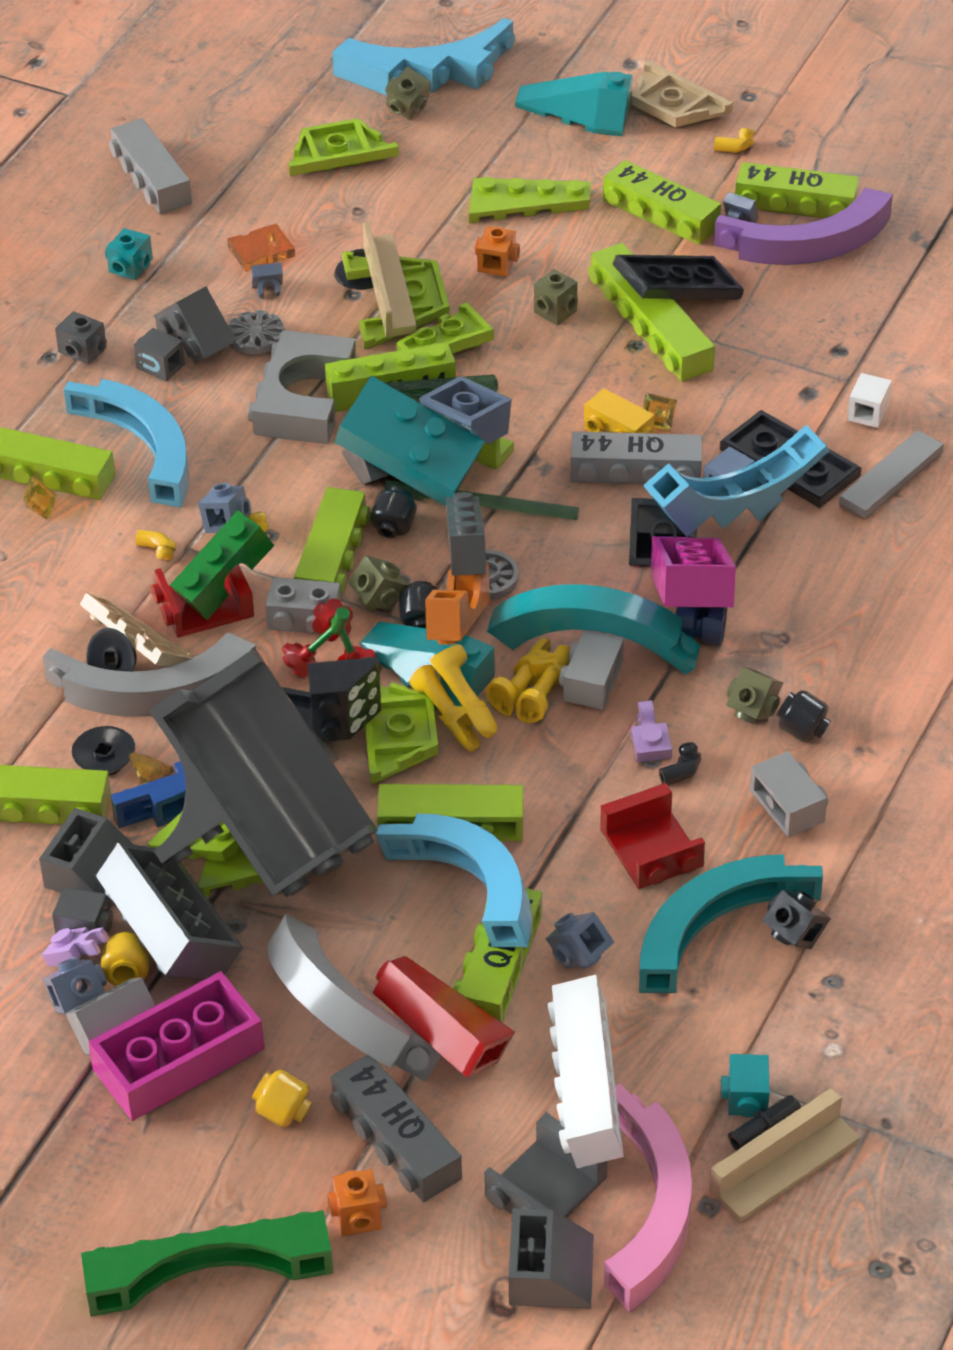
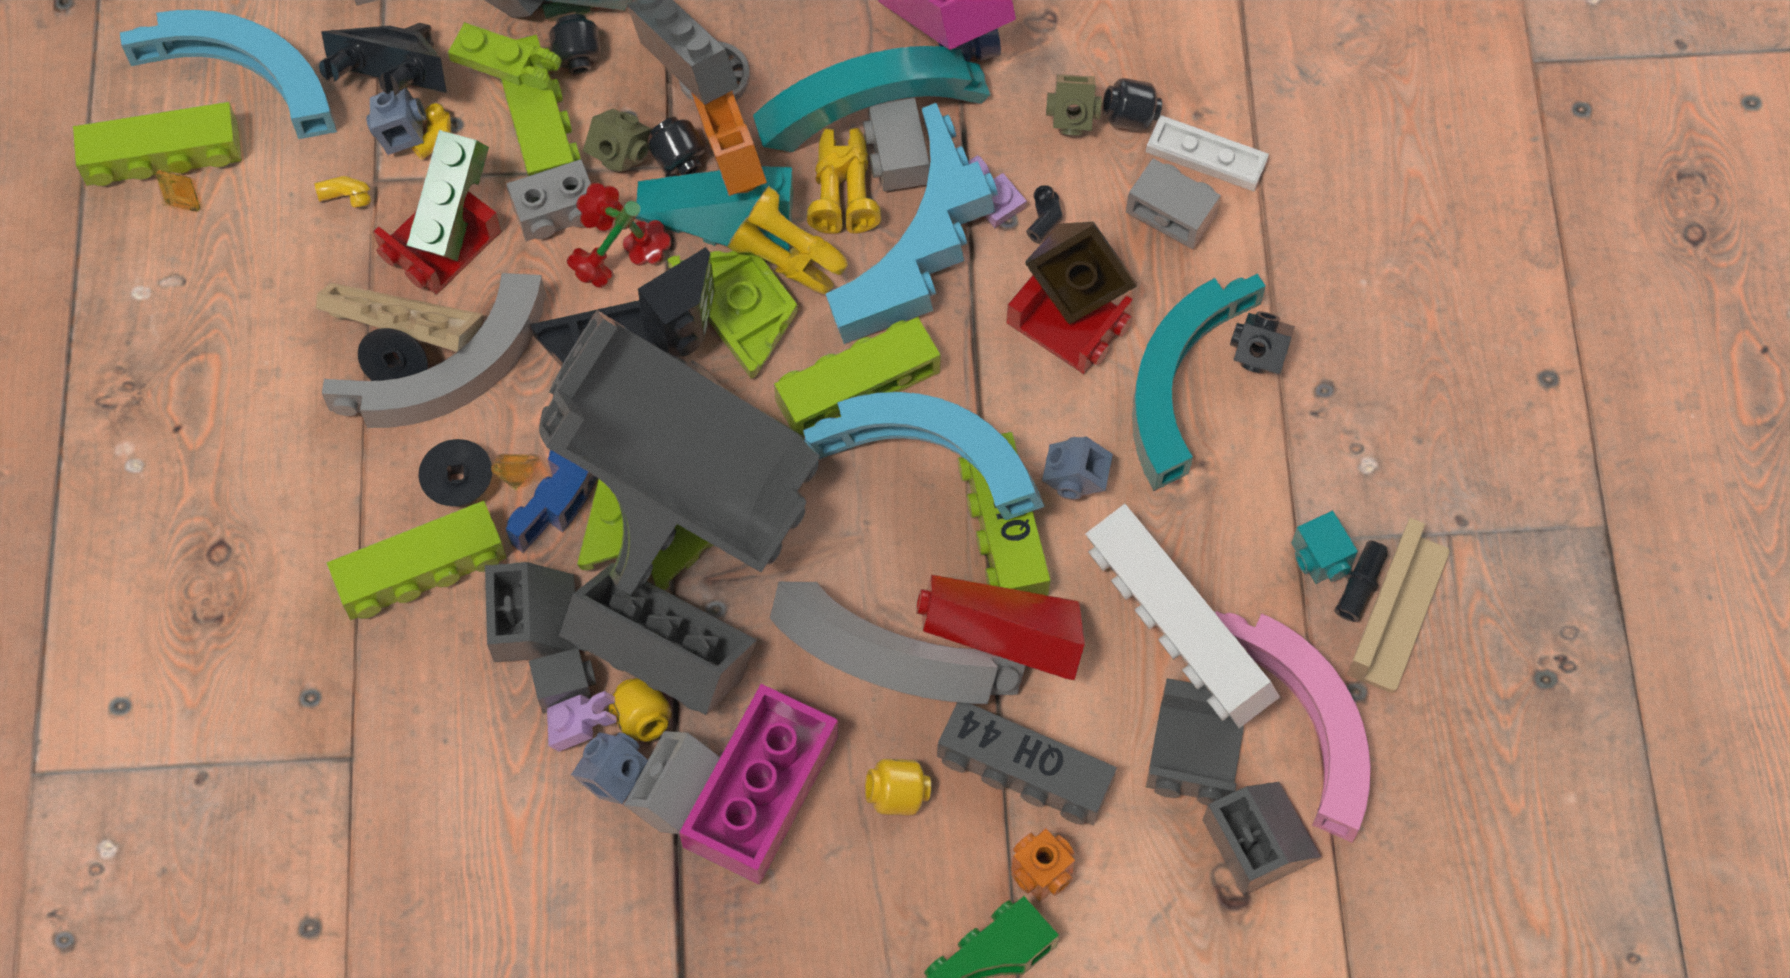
camera: 30 degrees left, 20 degrees up
none -> black connector [319,23,447,96]
none -> lime hinge [448,22,562,90]
none -> medium azure arch [826,103,998,344]
none -> dark brown slope [1025,221,1137,324]
none -> white tile [1146,115,1269,191]

